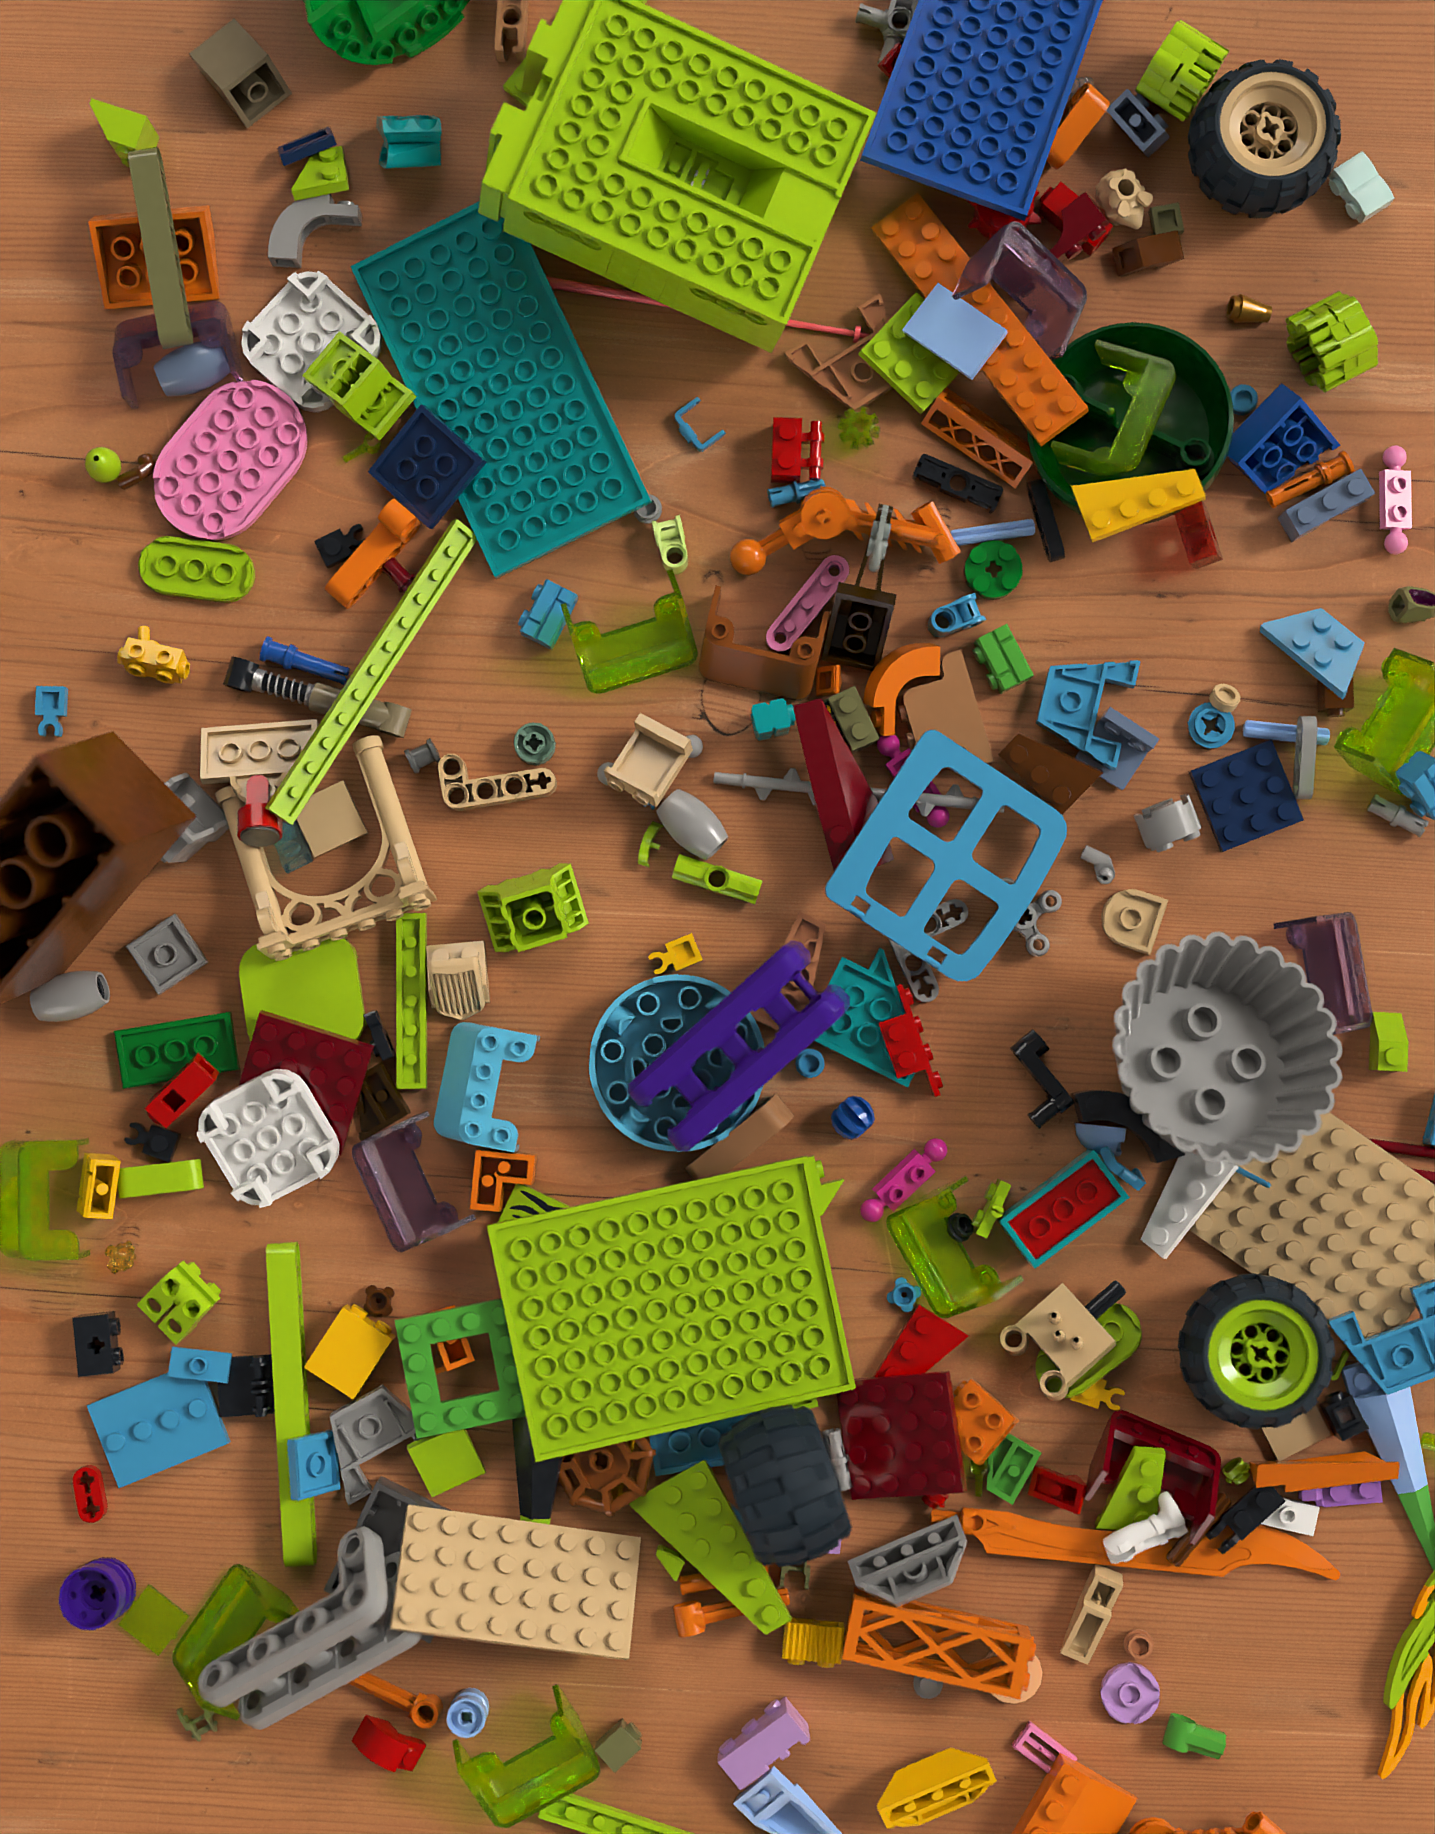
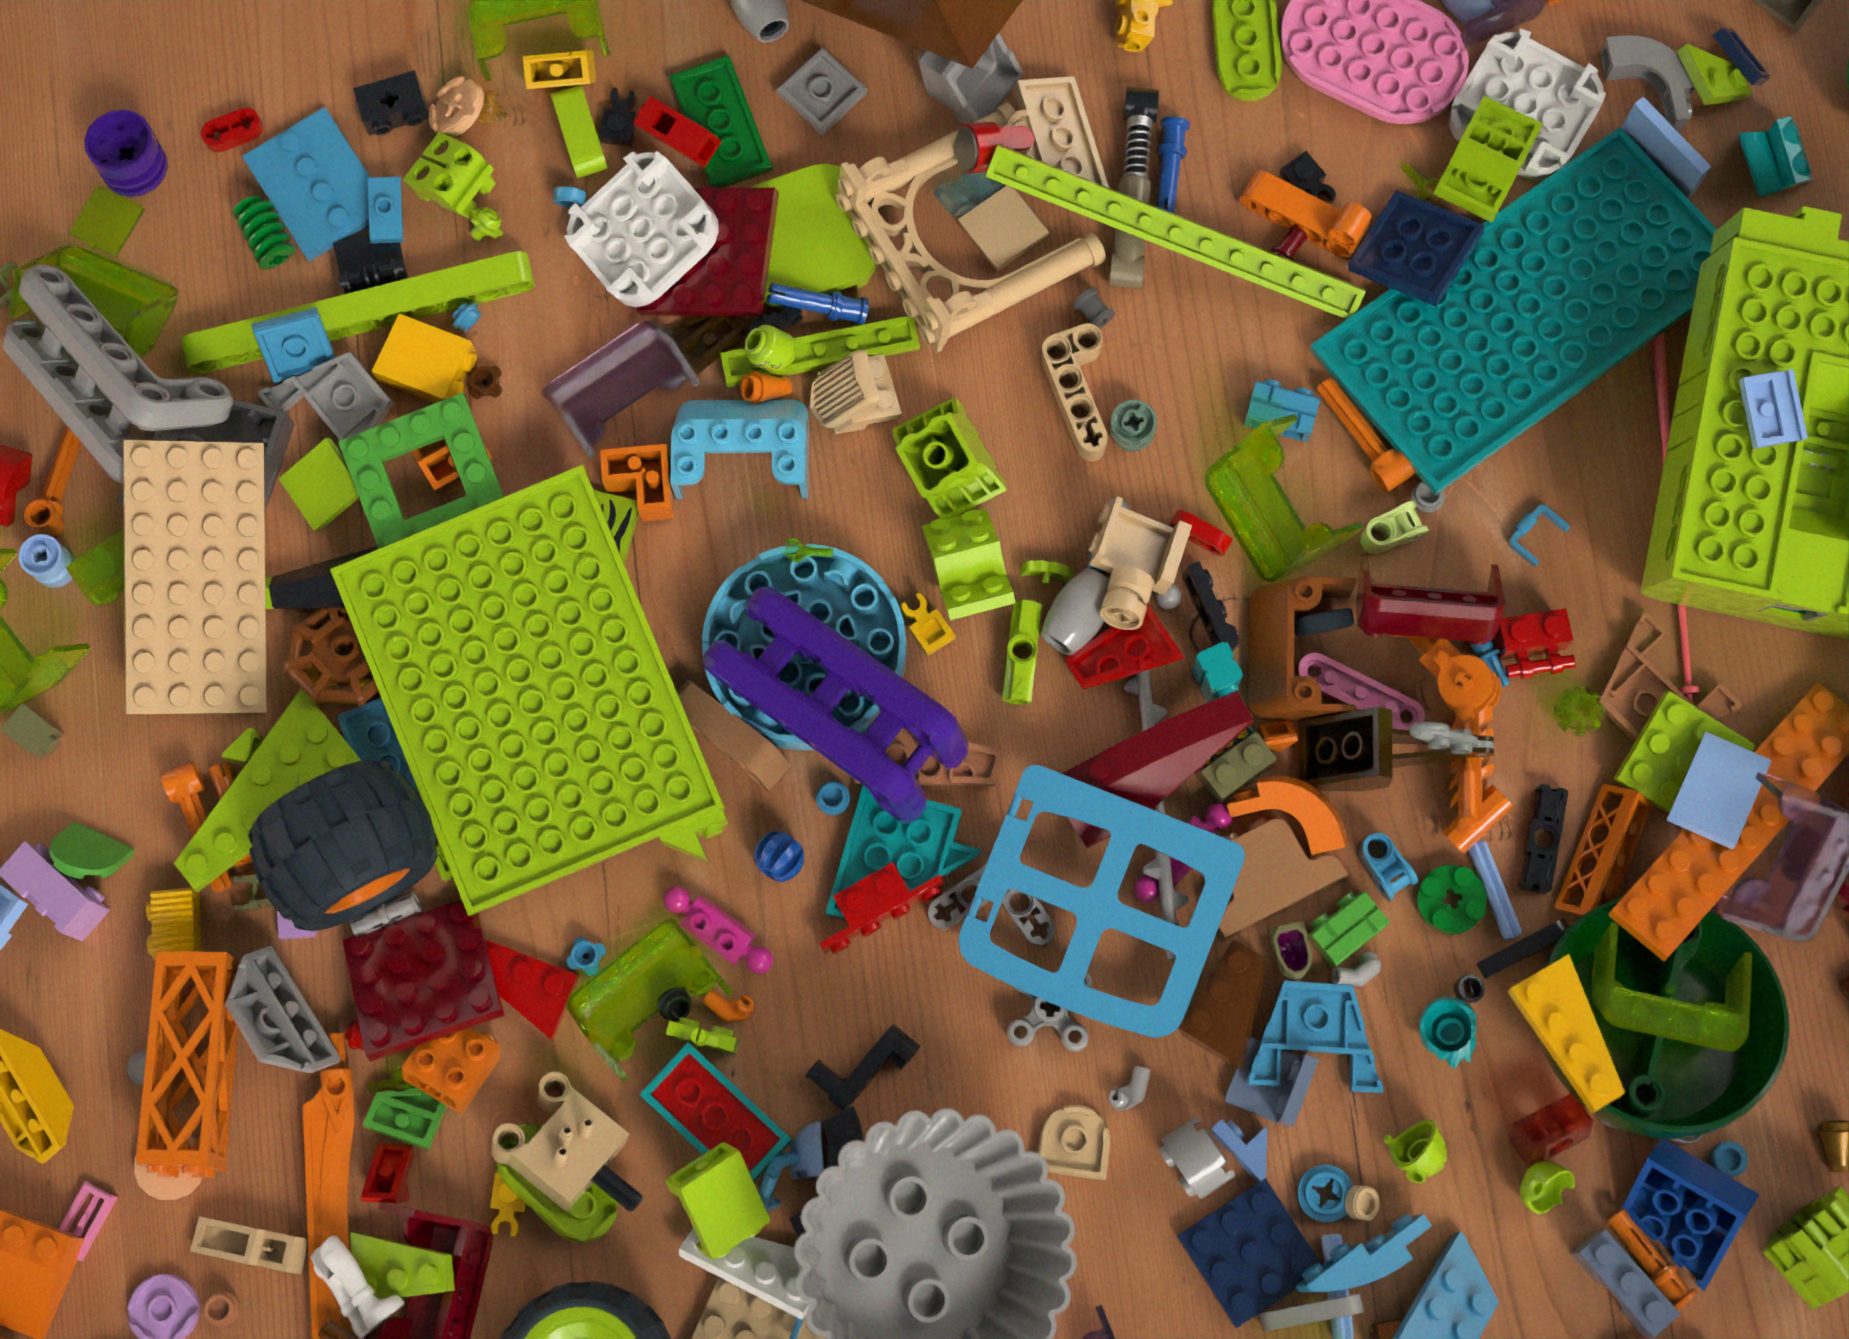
camera: 85 degrees right, 10 degrees down
none -> bright green tile [49,822,134,879]
none -> clear neon green brick [65,529,124,607]
none -> green piece [232,196,296,270]
none -> light nougat tile [428,77,484,138]
none -> dark azure plate [452,302,482,333]
none -> lime plant [469,207,503,241]
none -> dark azure tile [553,187,586,208]
none -> lime panel [665,1142,771,1260]
none -> orange arm [702,989,755,1022]
none -> orange cone [741,371,792,404]
none -> lime head [745,324,795,373]
none -> blue pin [767,282,869,326]
none -> clear neon green hand [785,538,833,562]
none -> lime bracket [922,509,1016,621]
none -> red wing [1064,603,1185,690]
none -> tan wheel [1100,566,1154,630]
none -> red beam [1169,510,1233,556]
none -> black hinge [1182,561,1240,652]
none -> medium blue slope [1209,1119,1267,1183]
none -> rock [1267,921,1313,981]
none -> black bush [1294,608,1354,637]
none -> dark azure slope [1295,1213,1432,1292]
none -> orange axle [1316,378,1415,493]
none -> light grey arm [1332,951,1381,987]
none -> dark red windscreen [1356,554,1505,645]
none -> lime helmet [1384,1119,1448,1183]
none -> teal hair [1418,995,1478,1069]
none -> black hinge [1454,974,1485,1004]
none -> lime hair [1519,1161,1575,1214]
none -> light blue tile [1621,97,1711,198]
none -> light blue plate [1739,369,1808,449]

